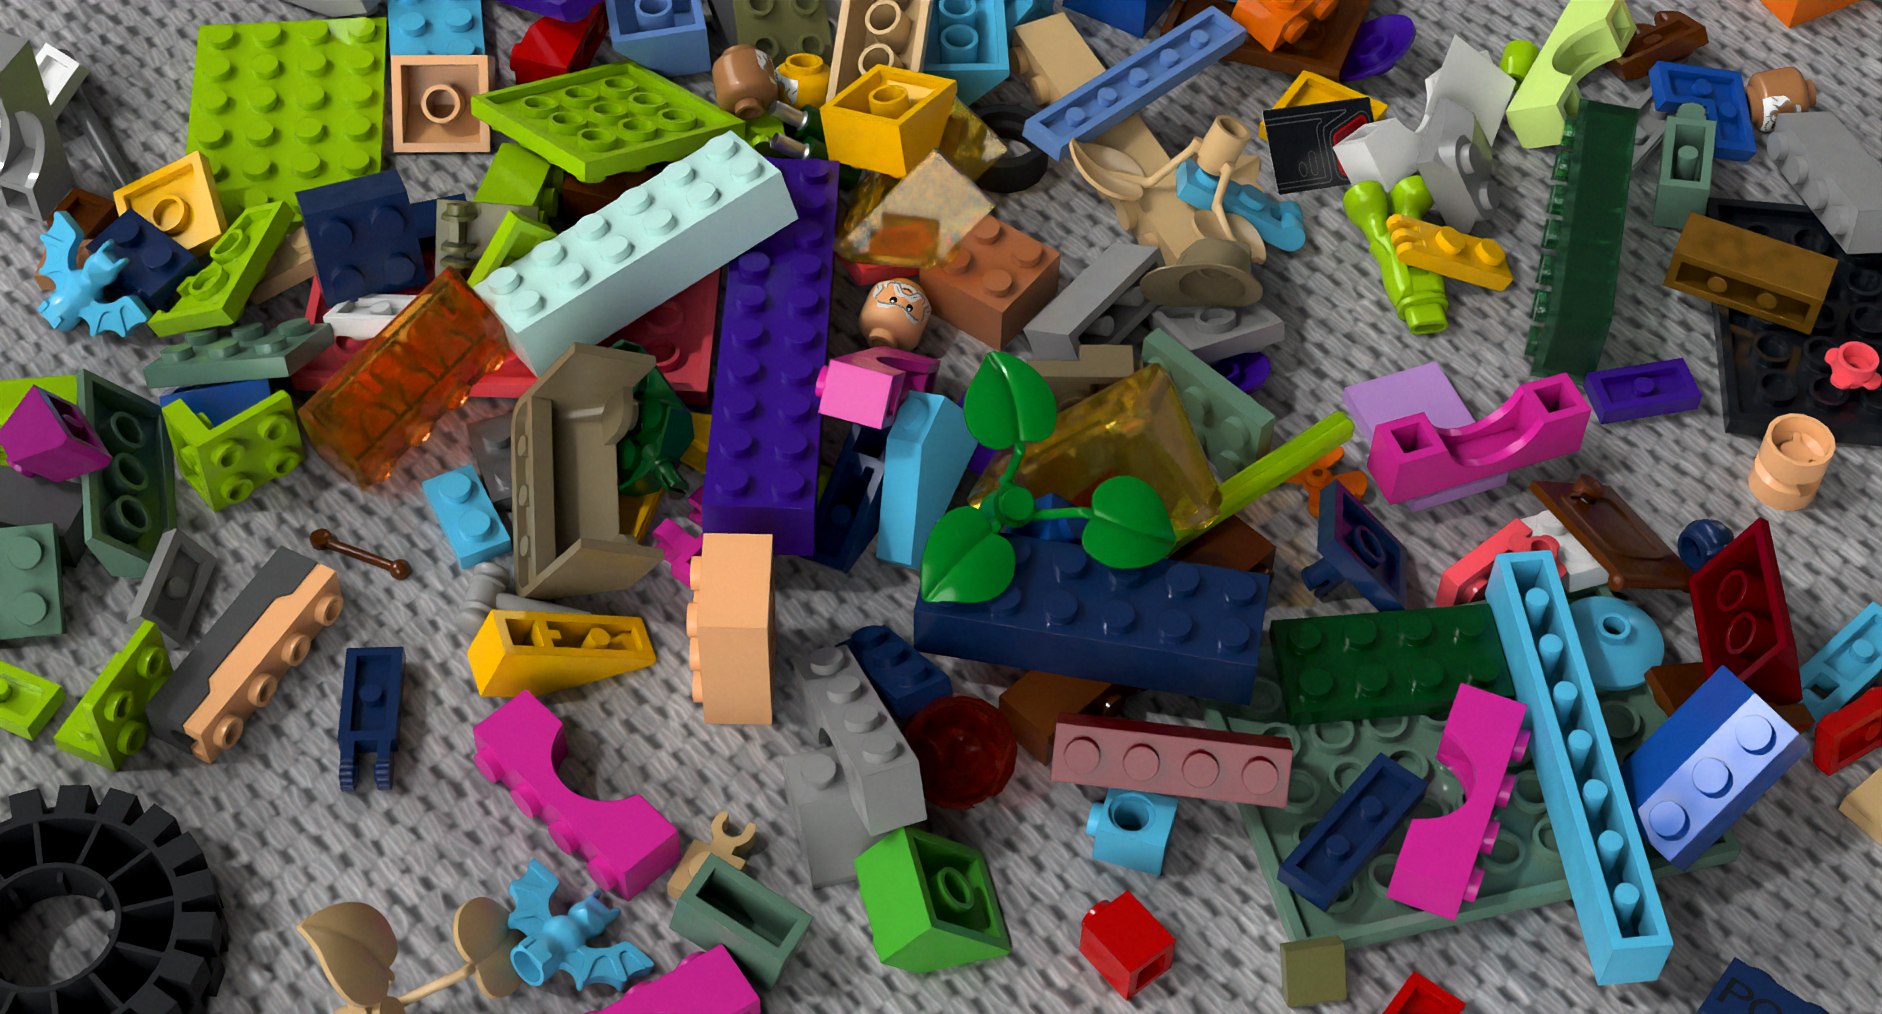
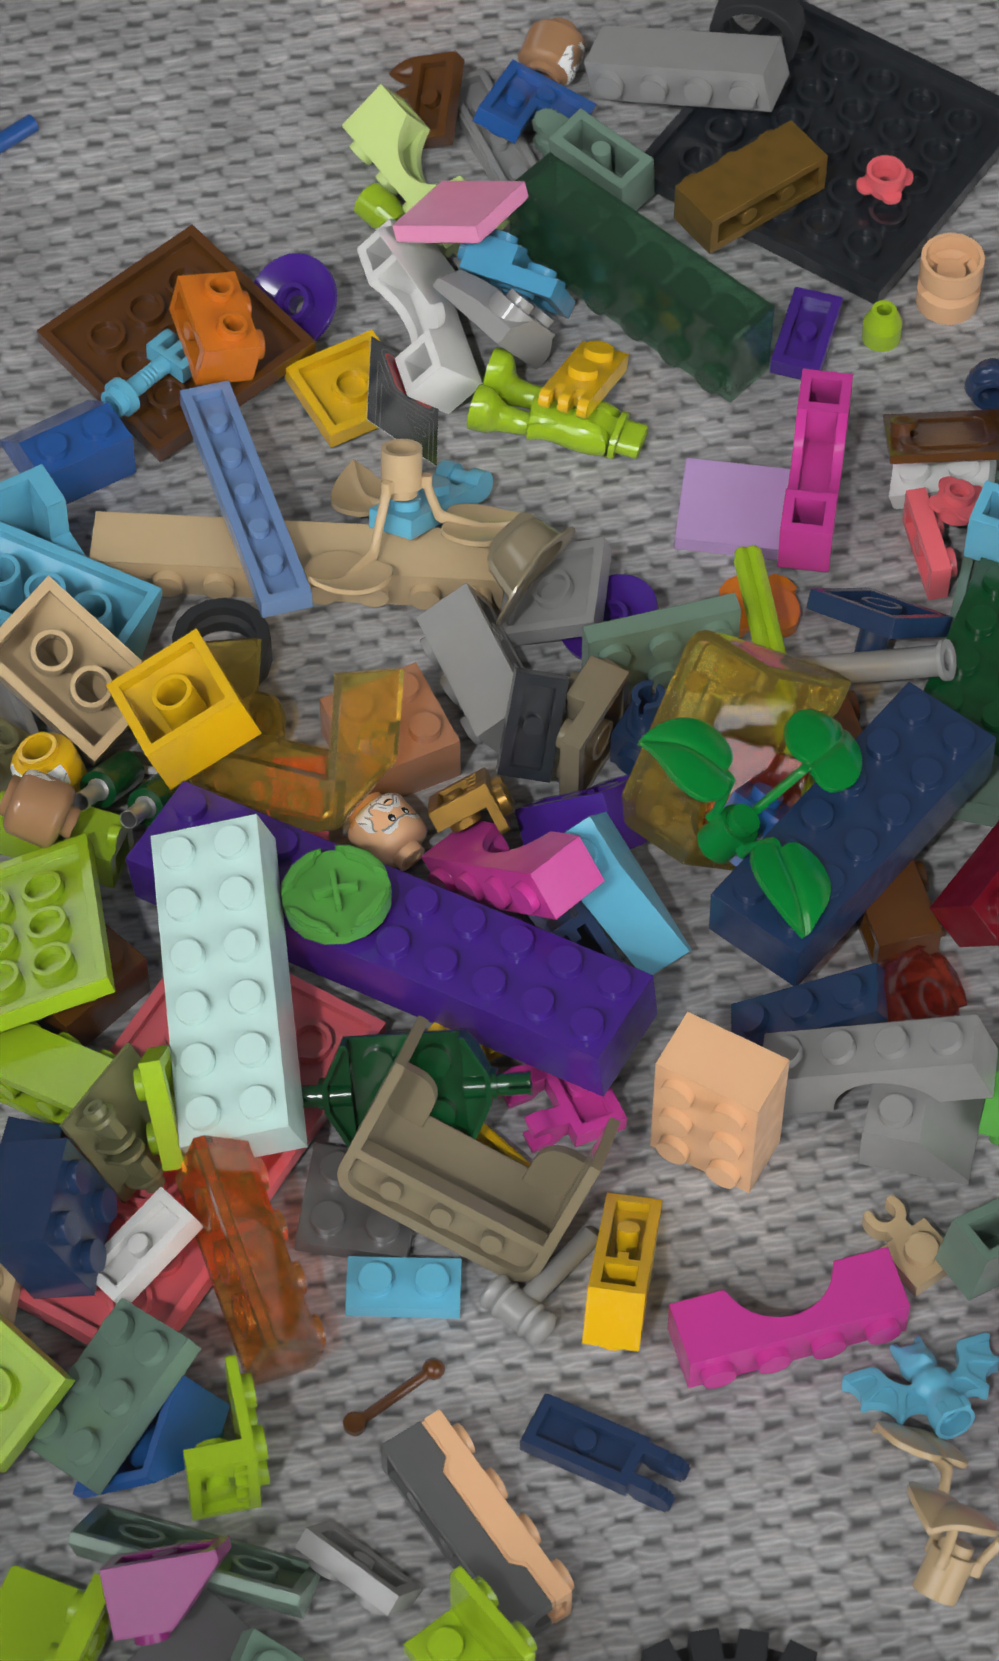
camera: 60 degrees left, 5 degrees up
none -> bright green tile [281,845,392,945]
none -> bright pink tile [392,181,529,243]
none -> pearl gold bracket [428,767,515,835]
none -> dark azure plate [458,229,576,319]
none -> black plate [496,667,569,783]
none -> light grey pin [796,639,957,685]
none -> lime hose [861,300,903,352]

